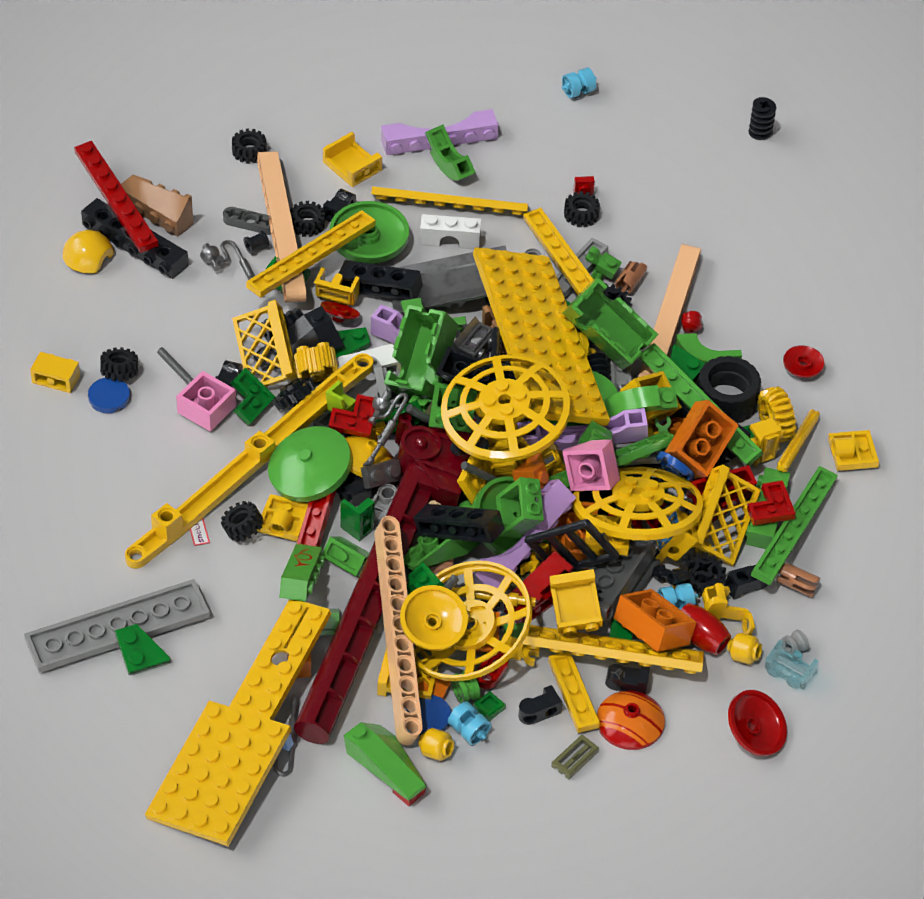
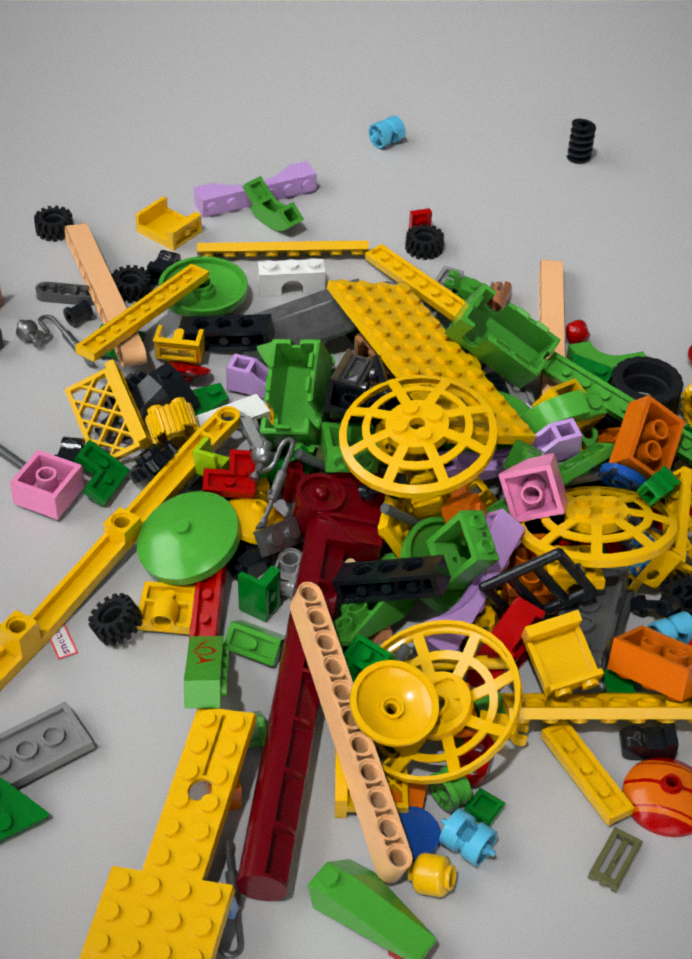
camera: 10 degrees left, 5 degrees down
black leg [518,685,562,725] -> none
none -> green leg [636,465,682,508]

